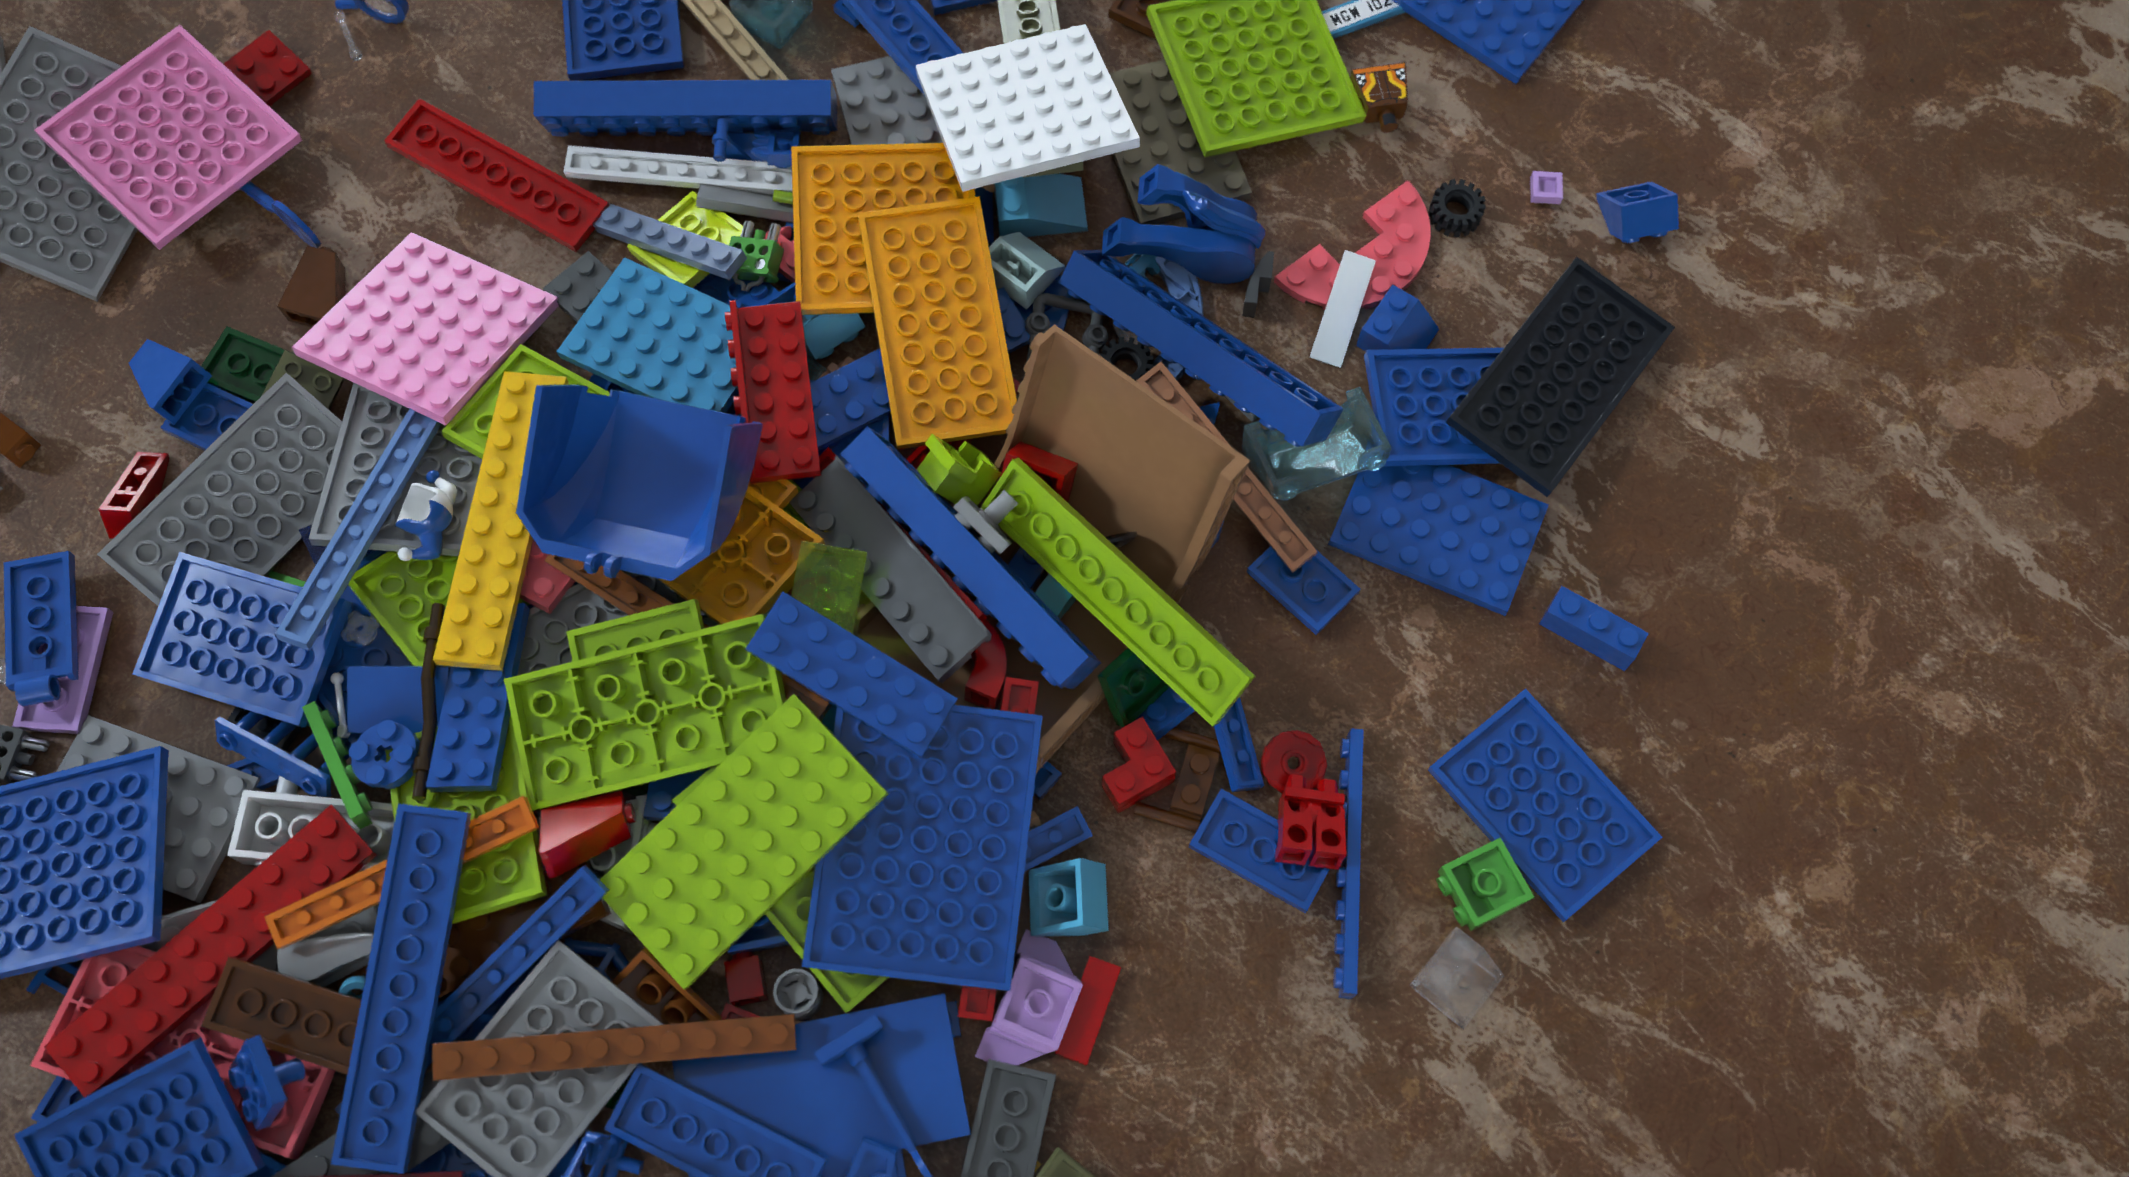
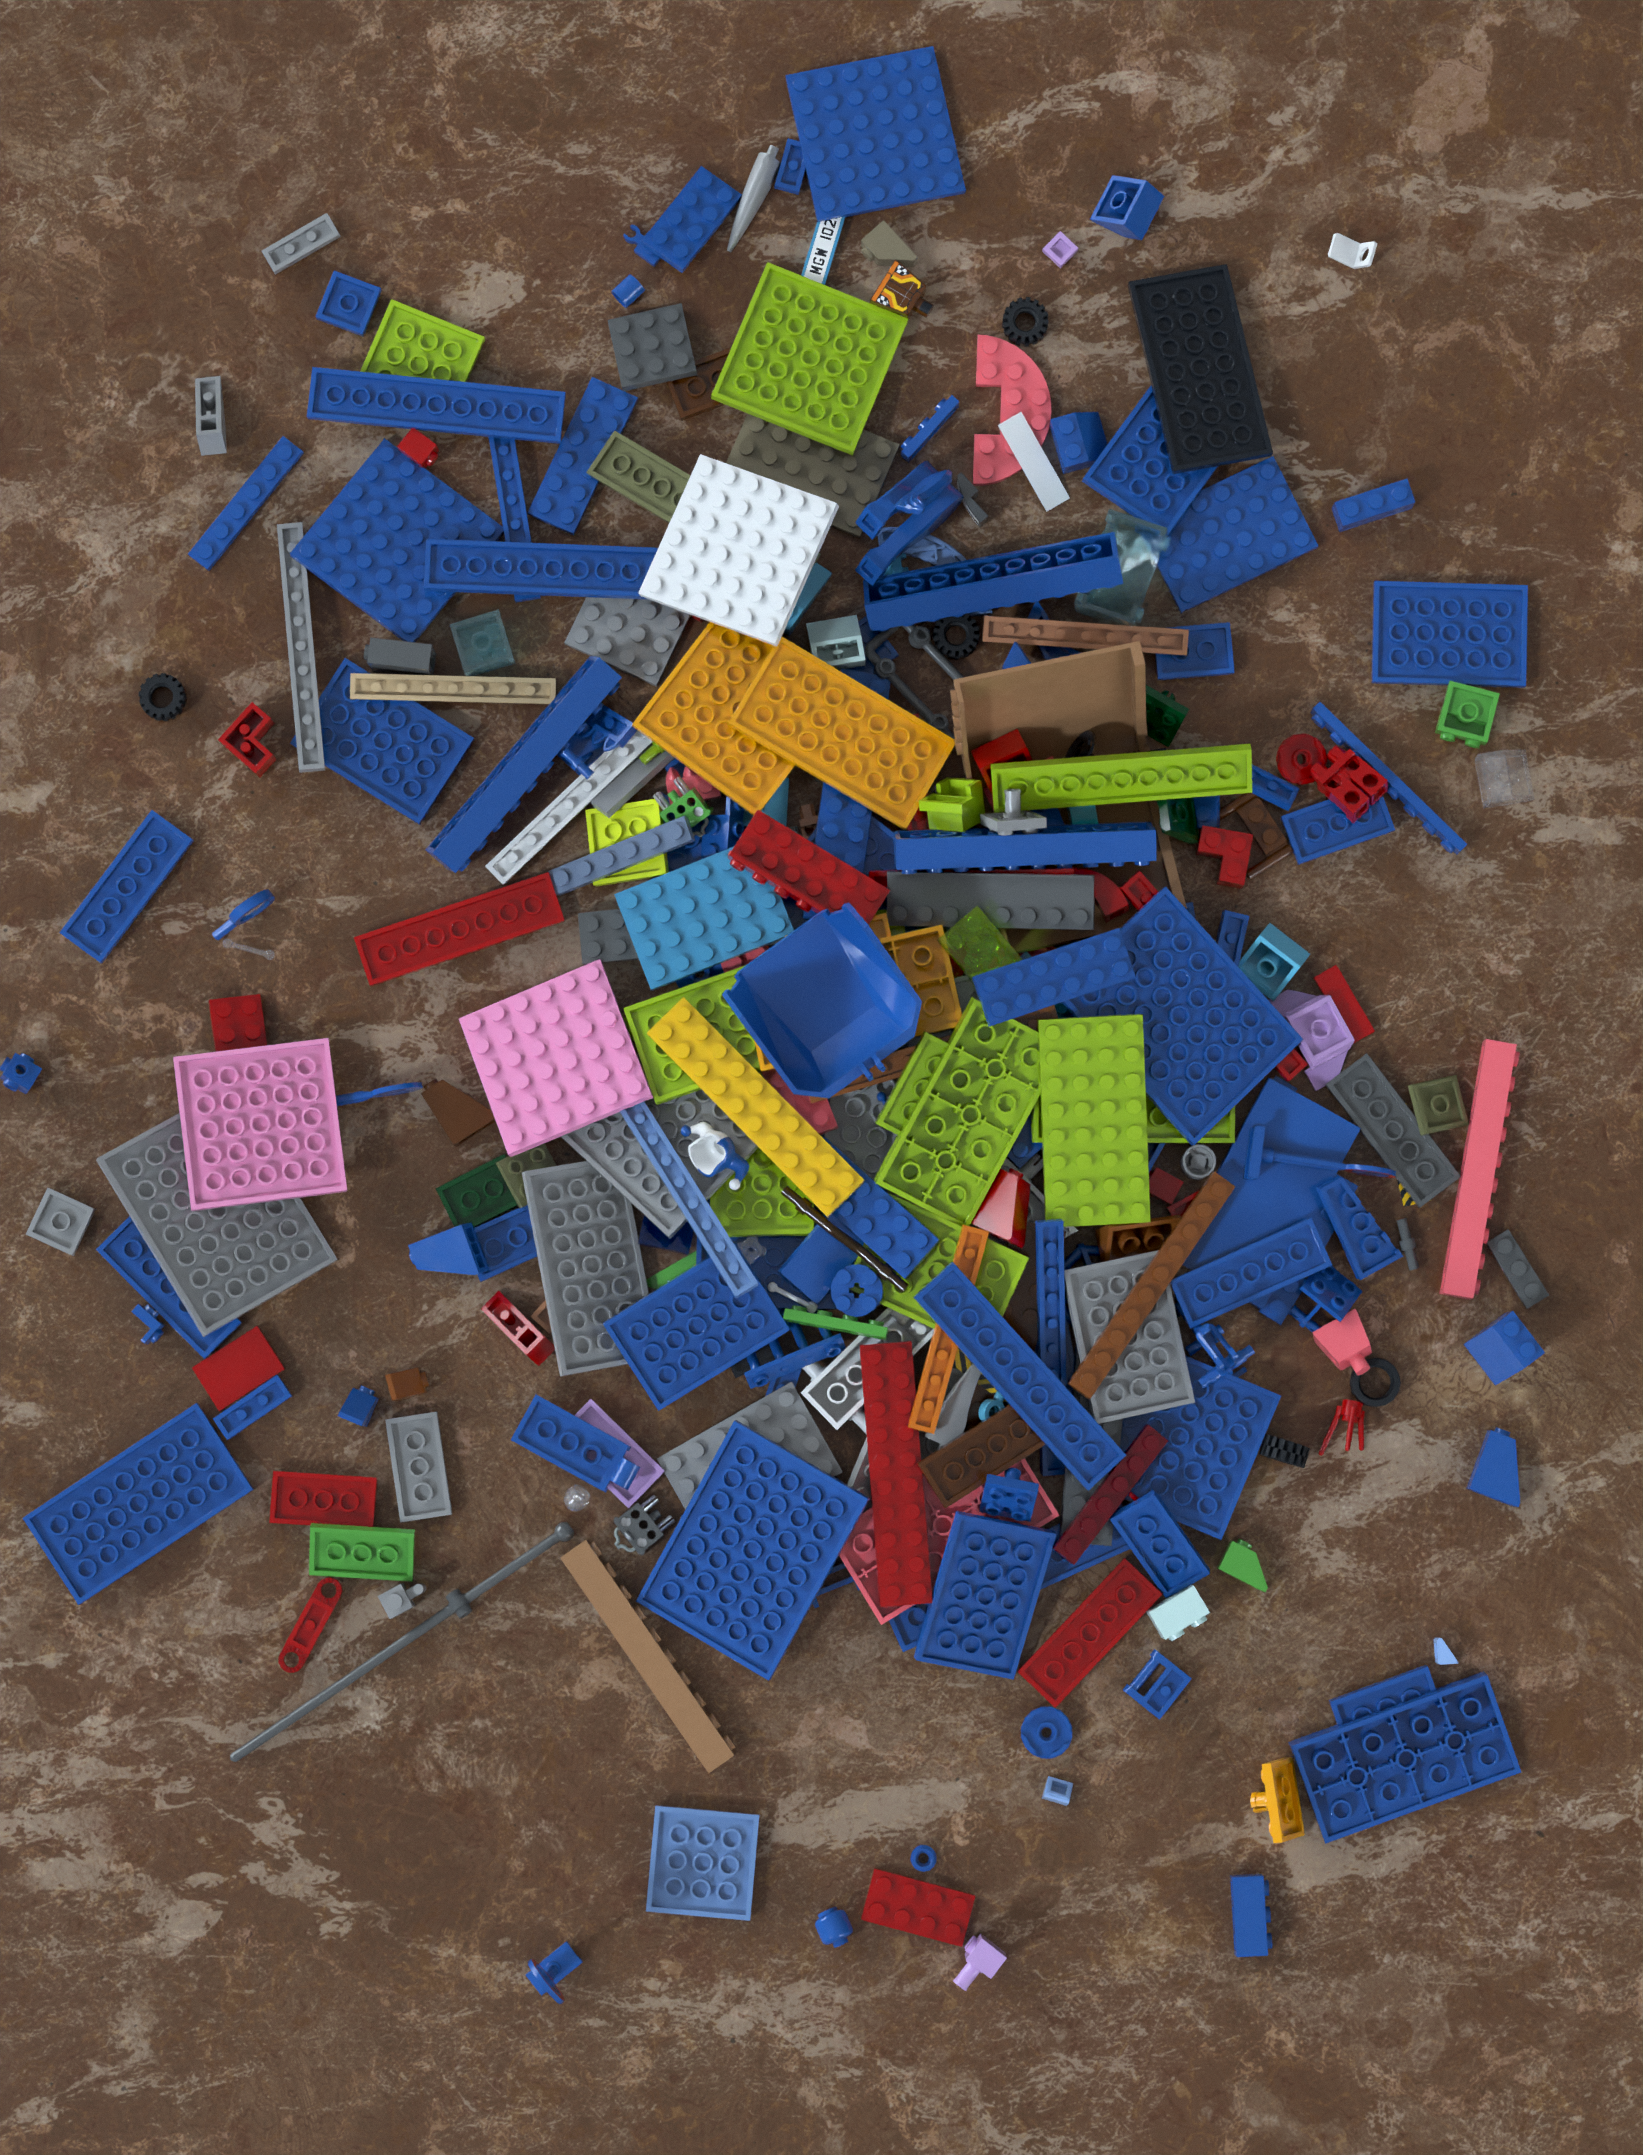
camera: 45 degrees left, 15 degrees up
none -> dark tan slope [861,220,918,267]
none -> blue plate [901,395,959,463]
none -> dark green plate [1146,685,1190,747]
none -> white bracket [1328,233,1377,269]

